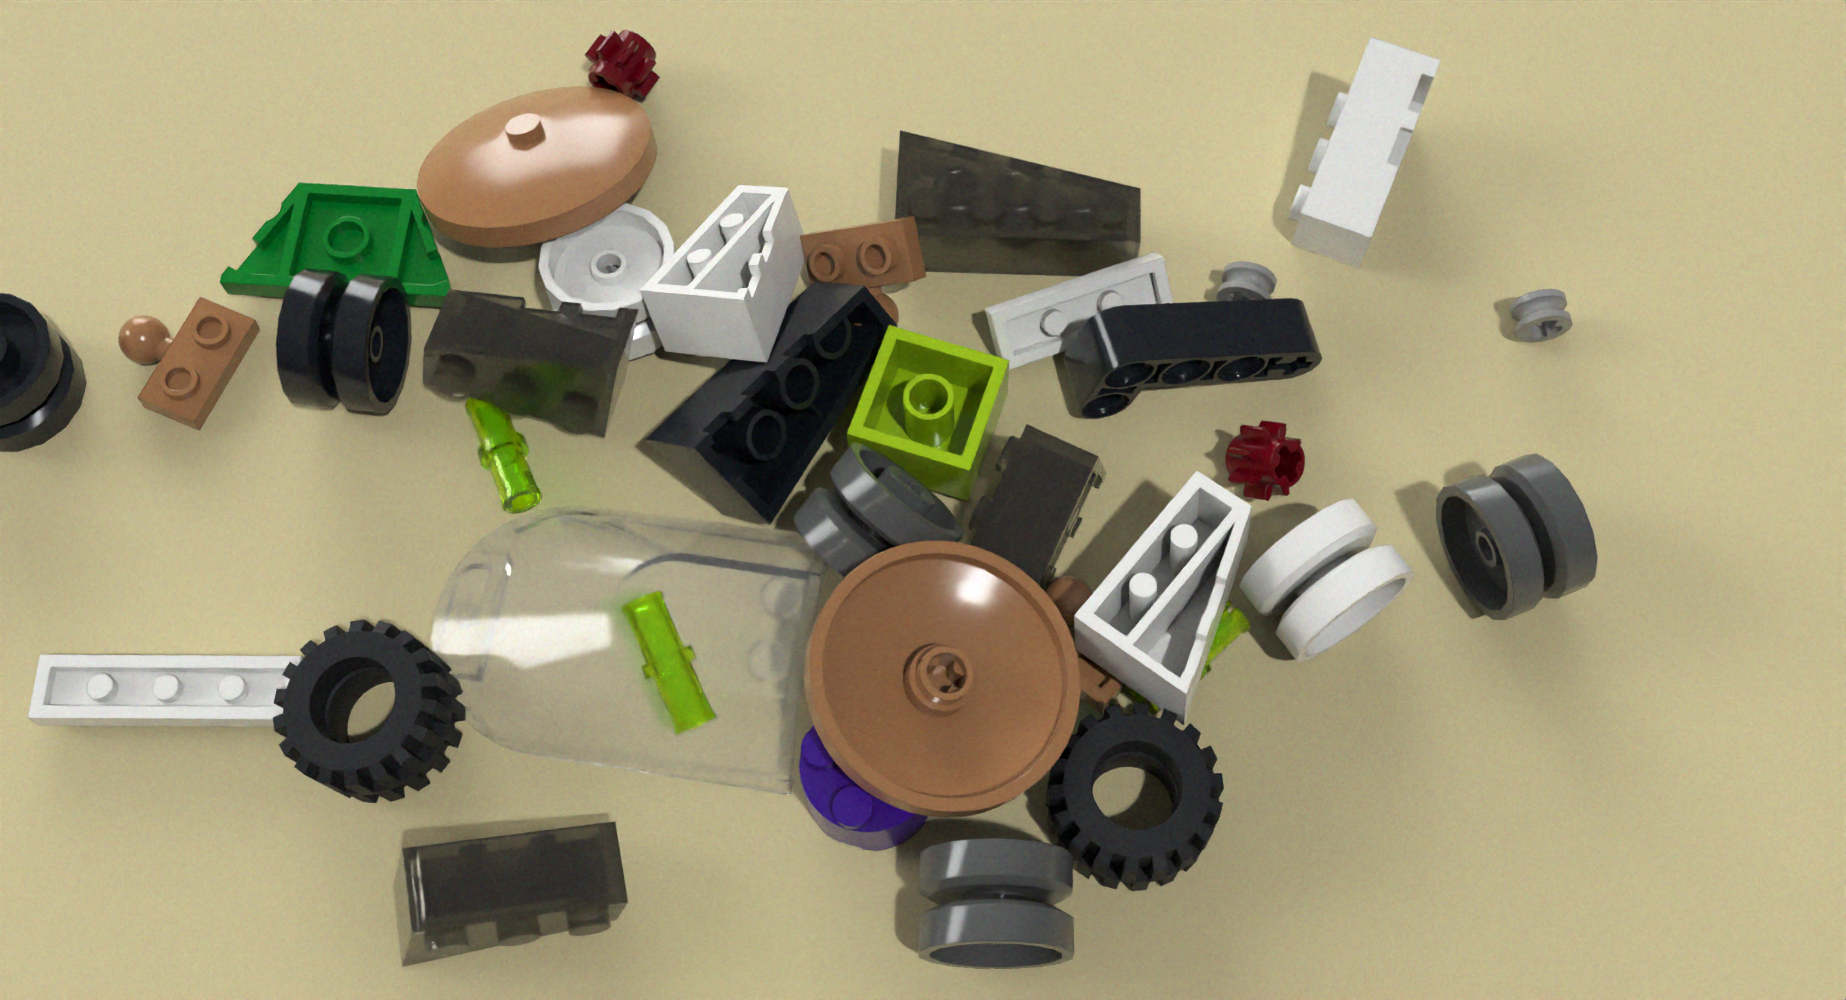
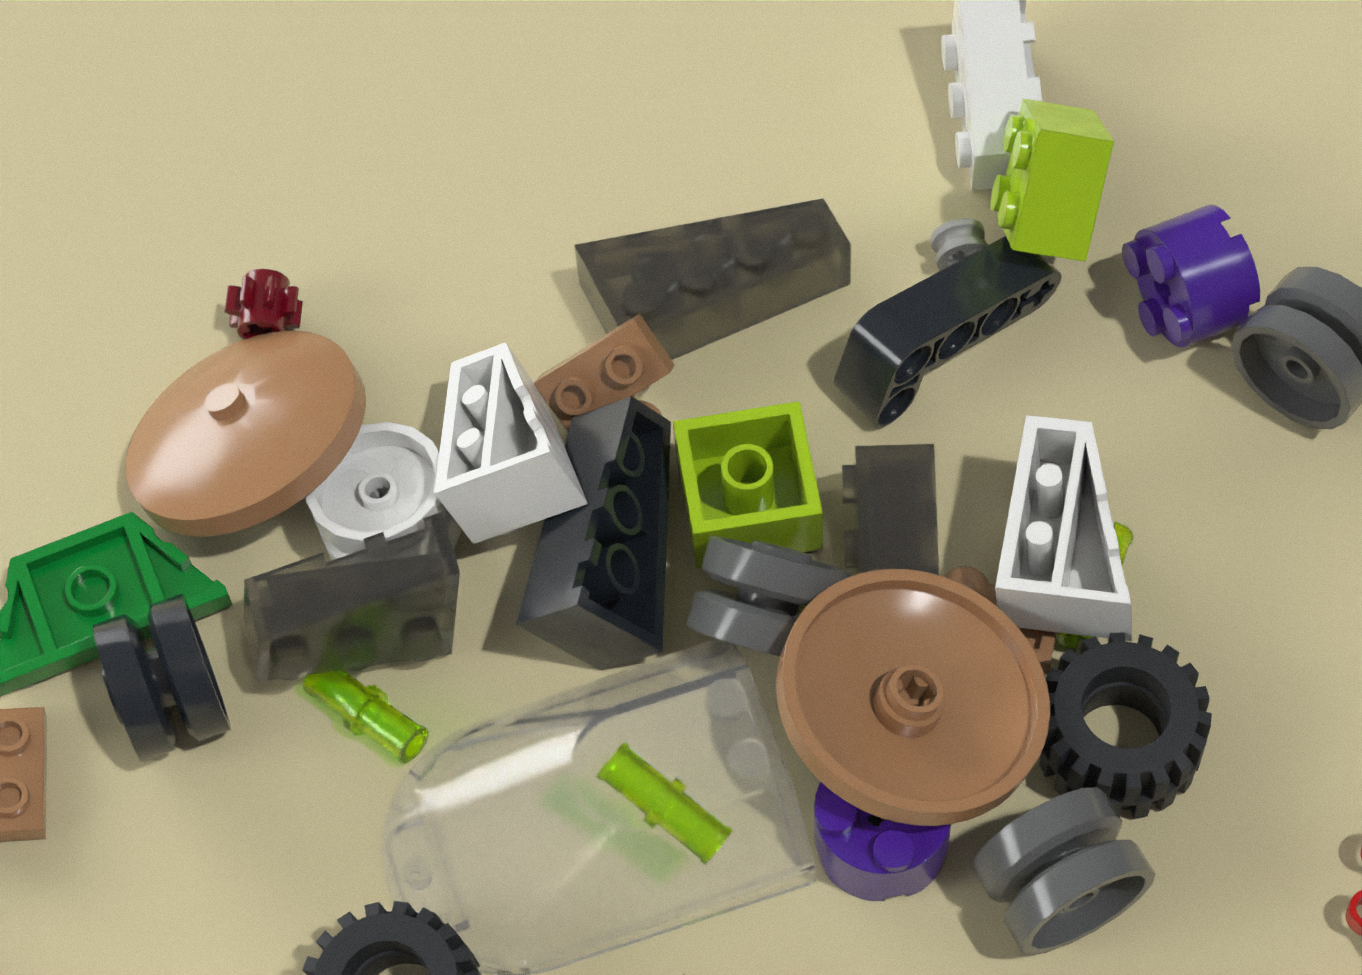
camera: 25 degrees left, 5 degrees down
white plate [984,252,1173,370] -> none
dark red gear [1225,420,1305,501] -> none
white wheel [1239,498,1415,662] -> none
light grey bush [1510,289,1573,343] -> none
none -> lime brick [991,98,1114,262]
none -> dark purple brick [1122,204,1261,348]

